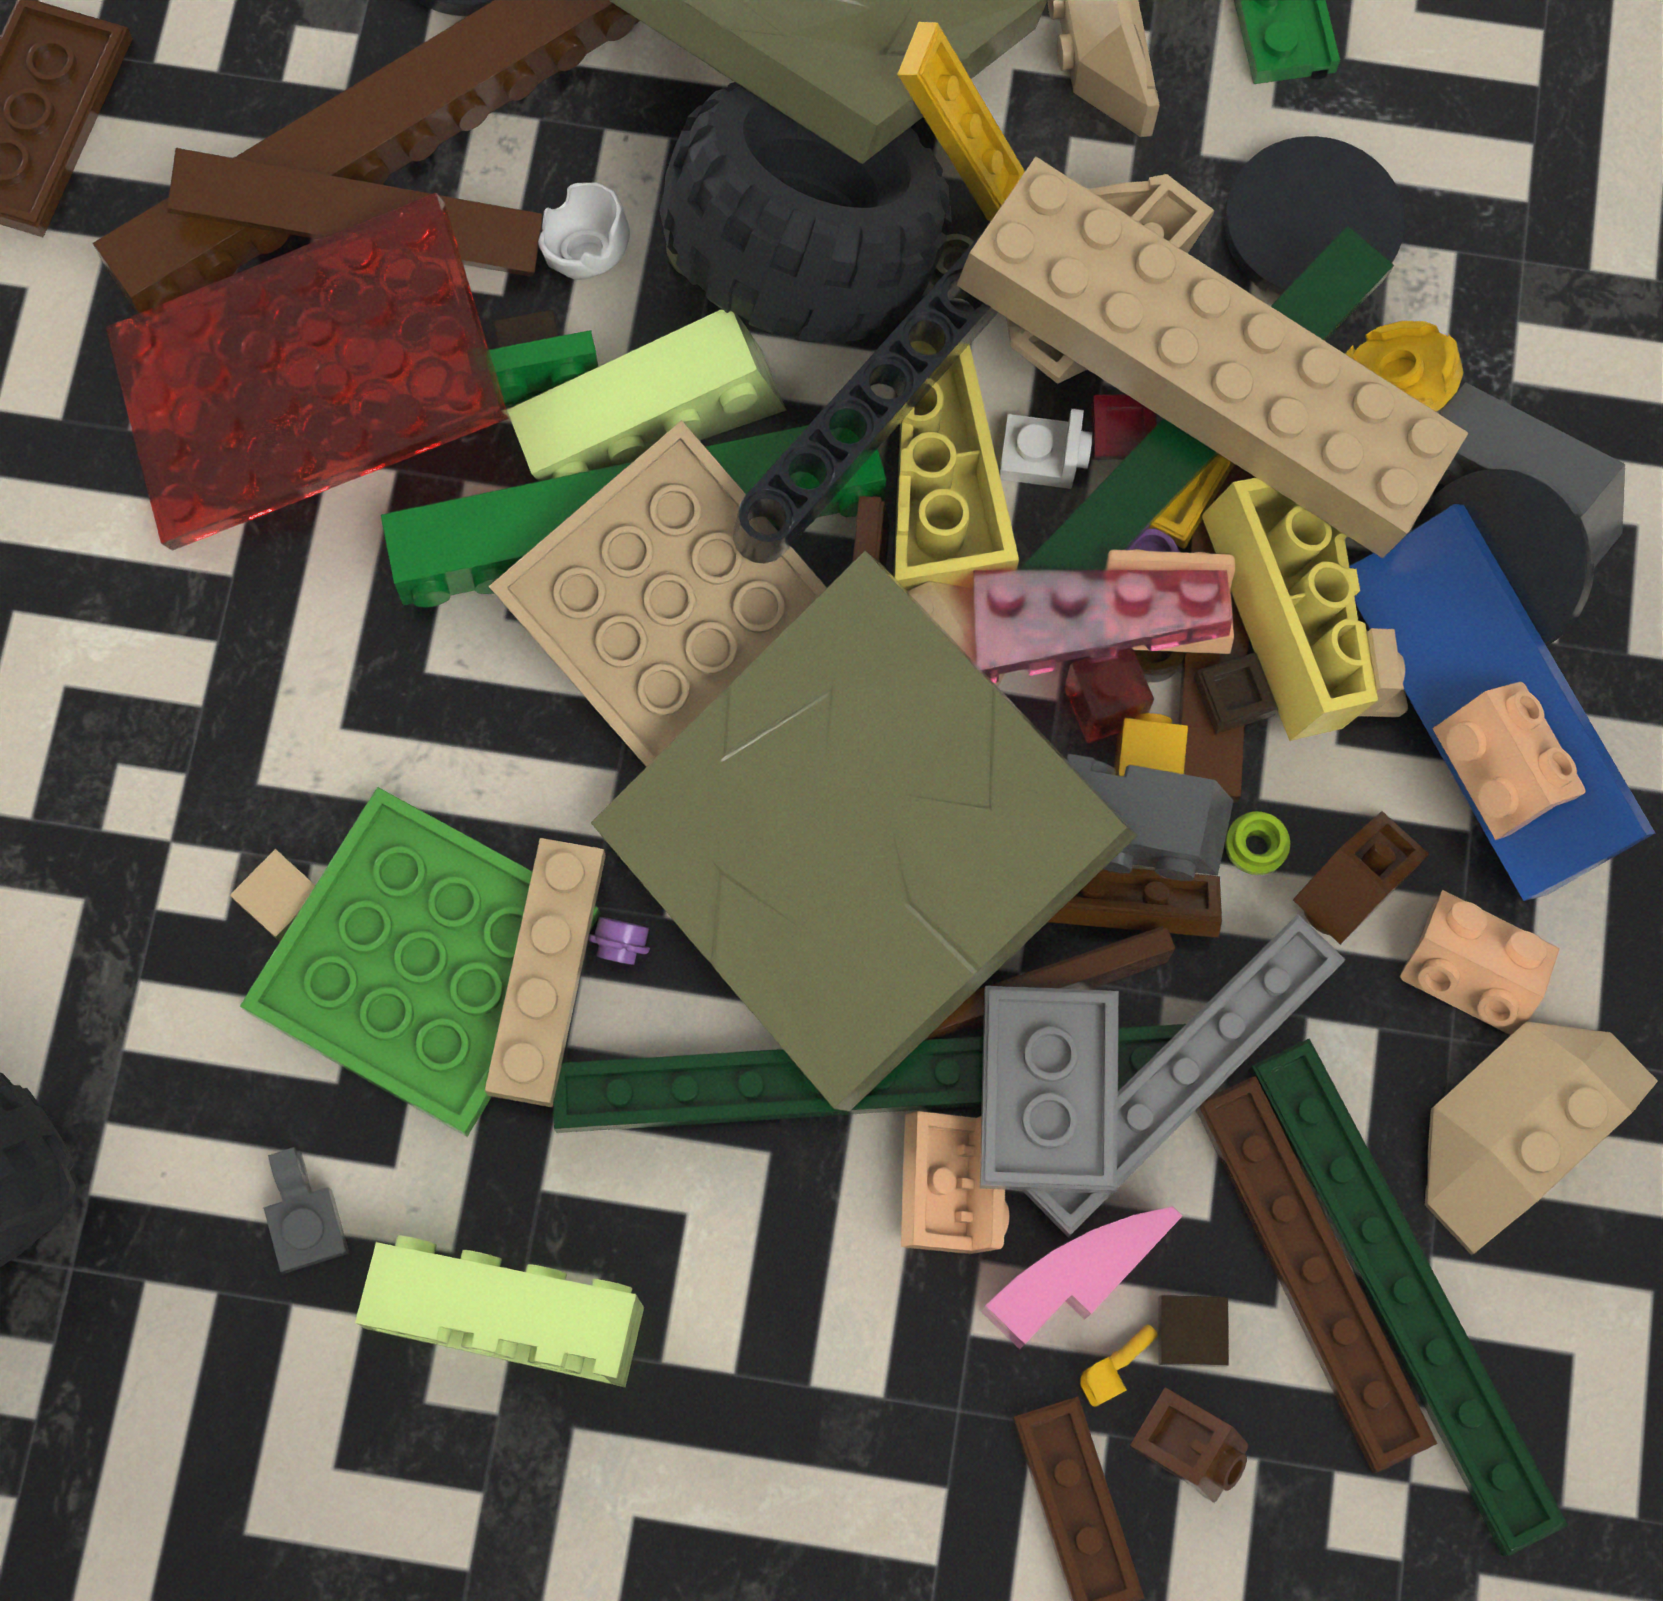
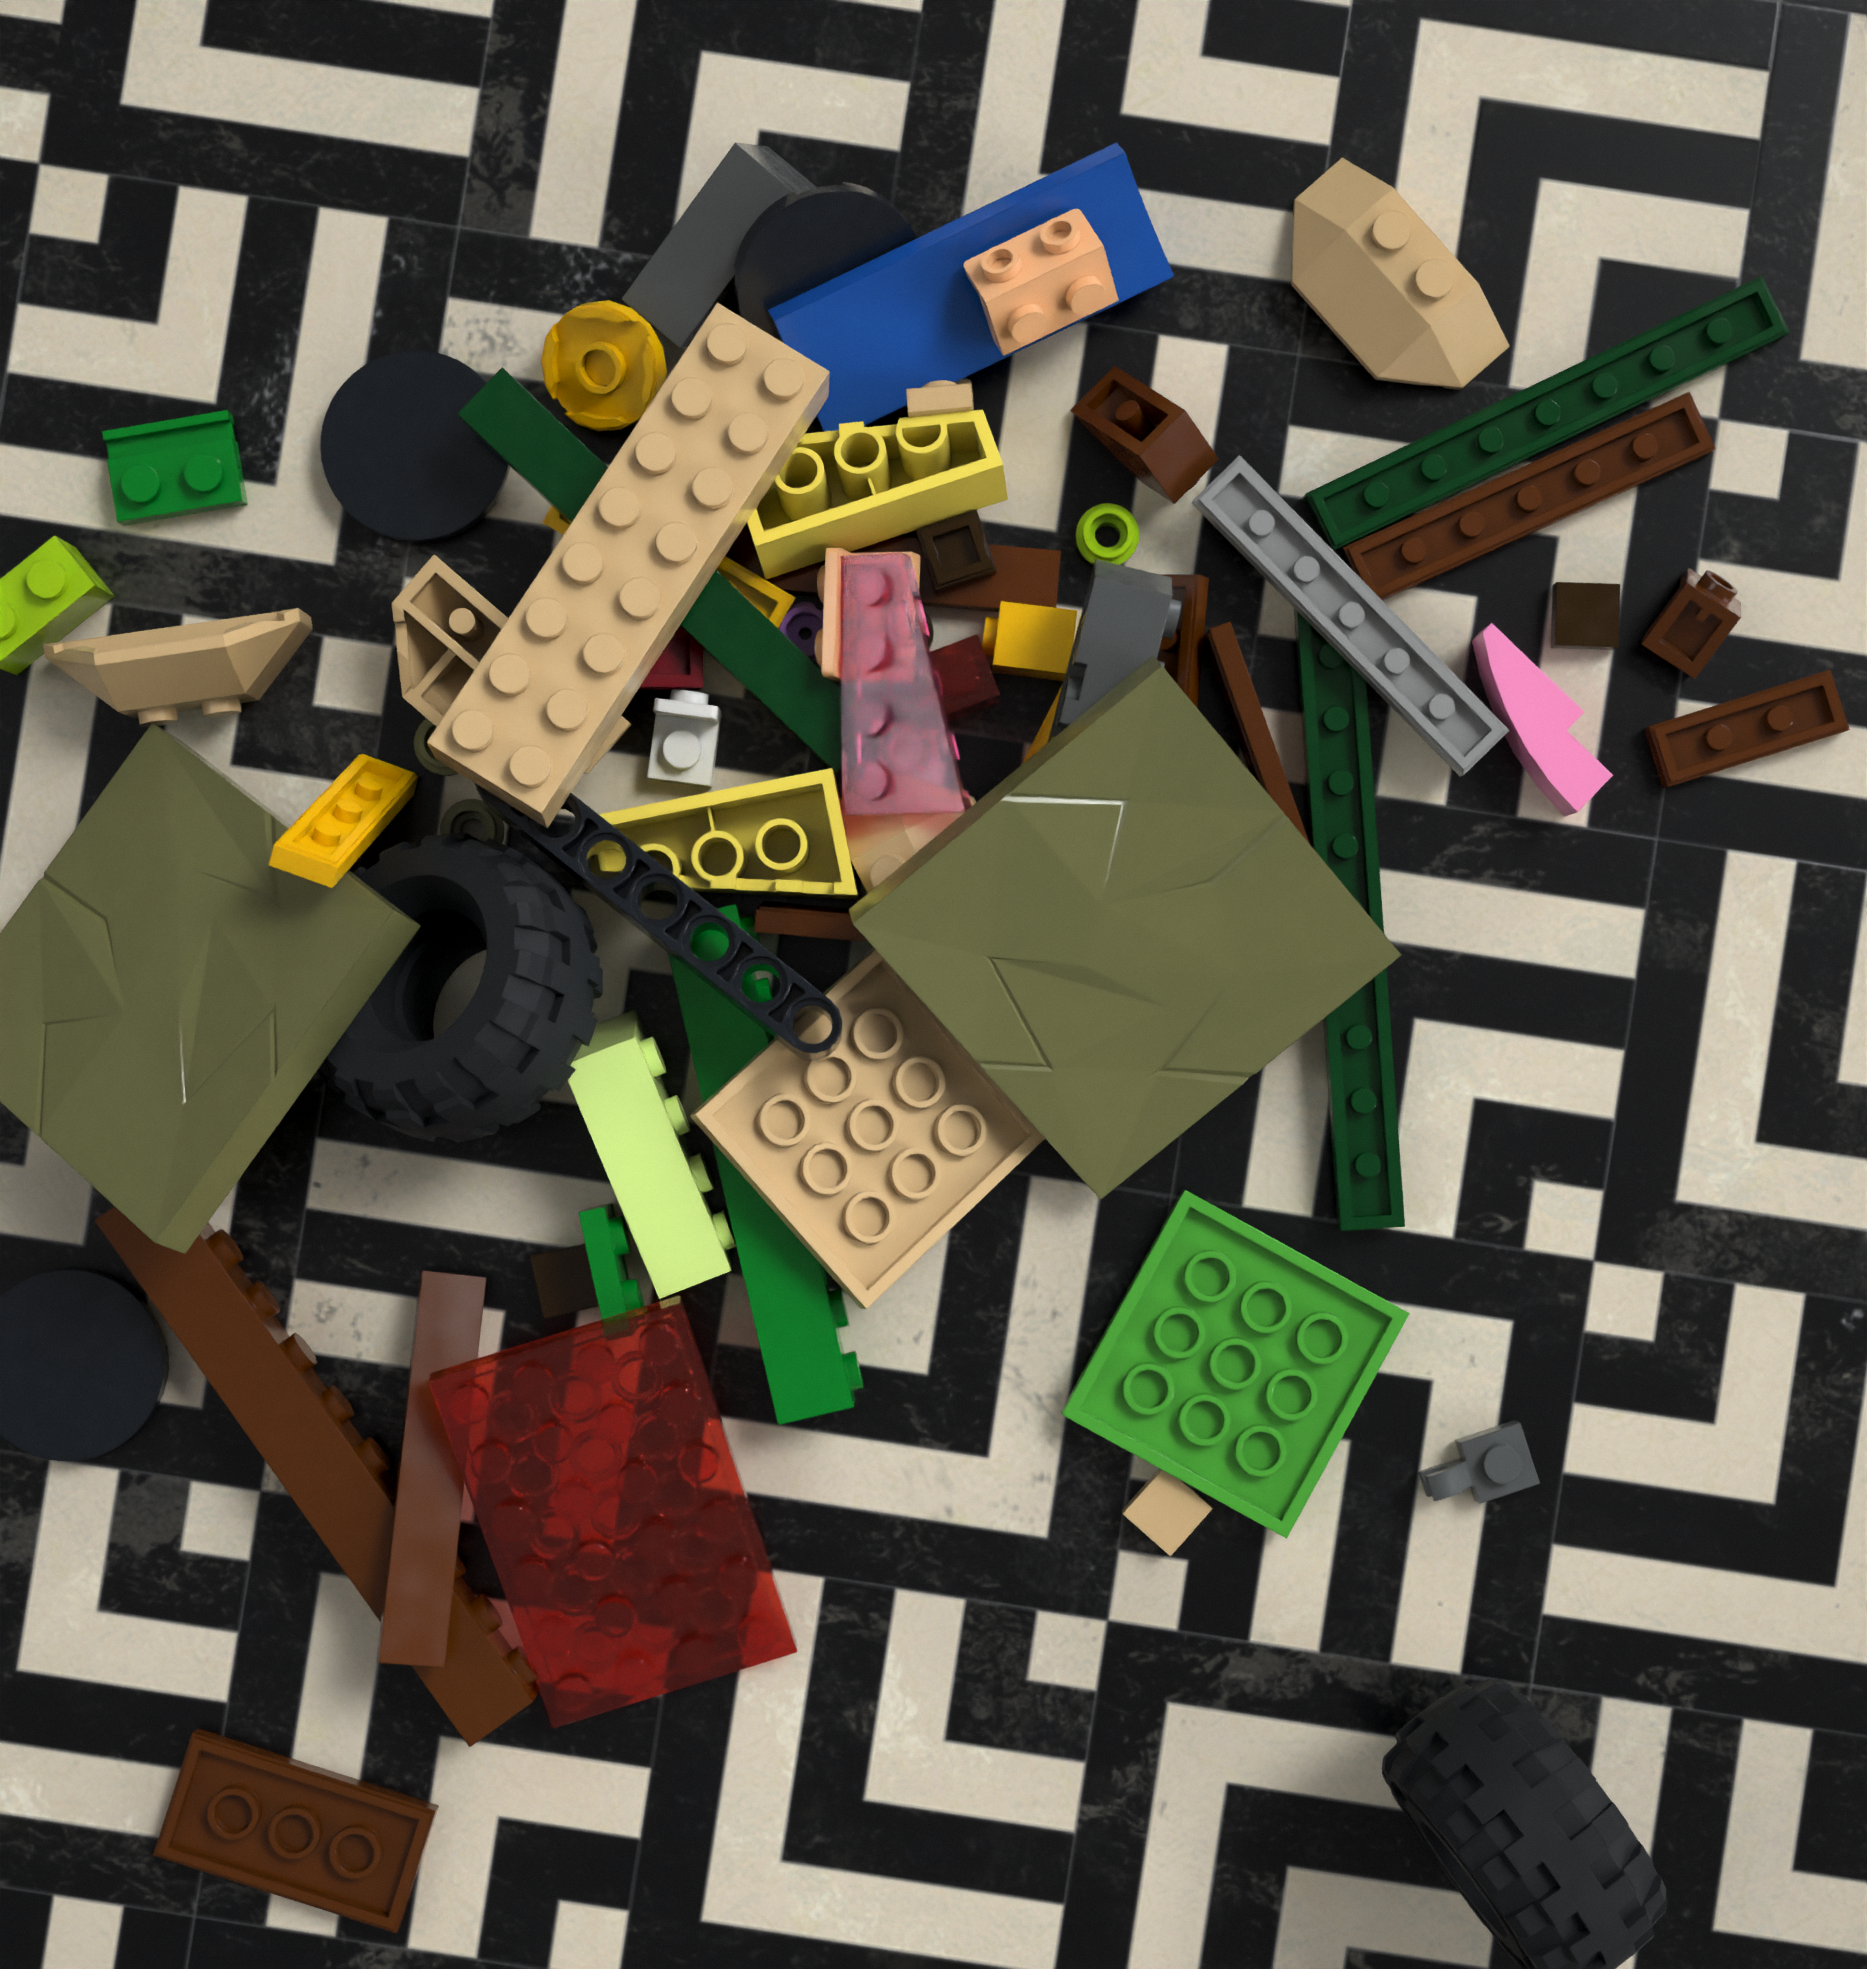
camera: 90 degrees left, 15 degrees up
yellowish green wedge [355,1235,644,1387] -> none
tan plate [485,838,606,1107] -> none
white hair [538,182,630,280] -> none
medium lavender plate [588,917,650,965] -> none
light nougat bracket [901,1111,1010,1254] -> none
light grey tile [980,986,1119,1194] -> none
yellow hand [1080,1324,1158,1407] -> none
light nougat bracket [1400,890,1560,1035] -> none

